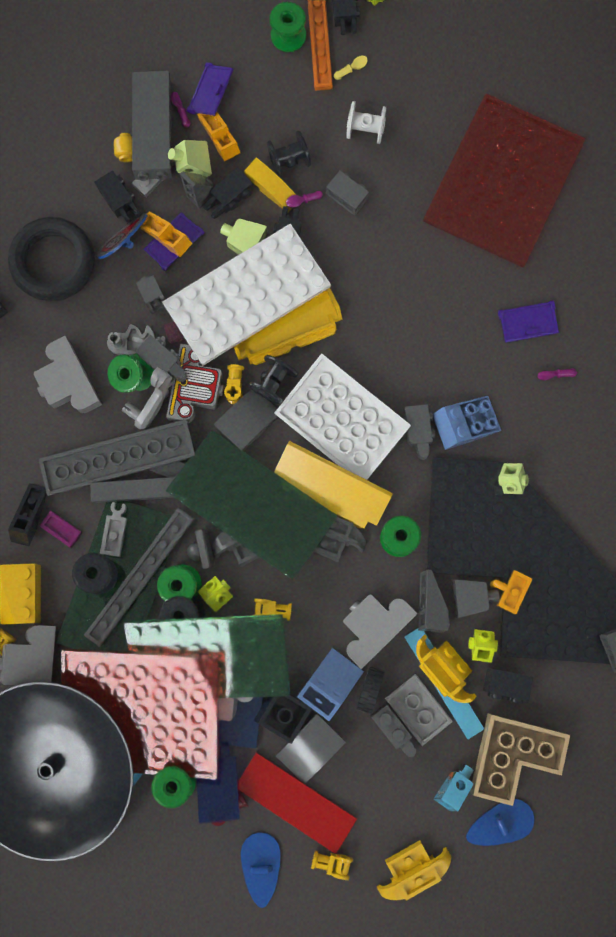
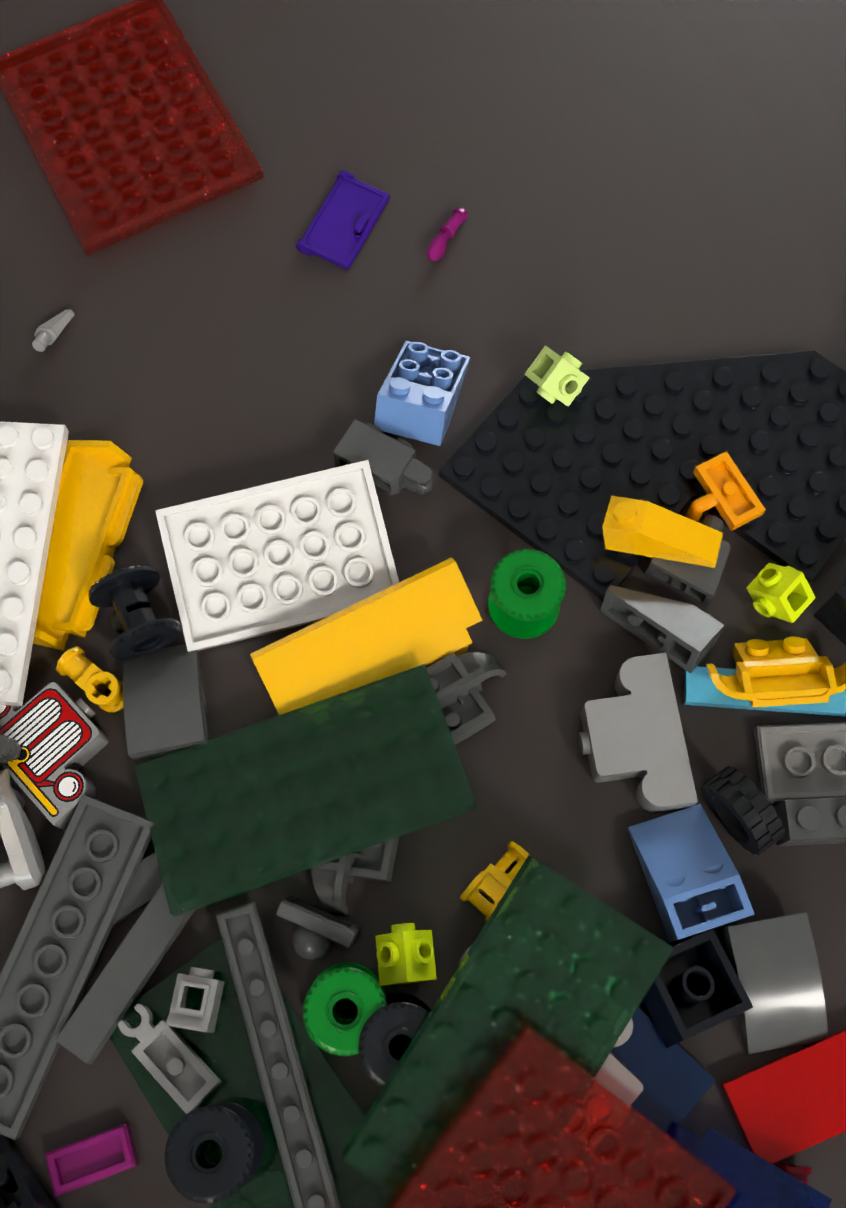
camera: 55 degrees left, 10 degrees down
none -> light grey bar [32,309,75,352]
none -> light grey window [165,967,225,1033]
none -> yellow slope [602,496,723,568]

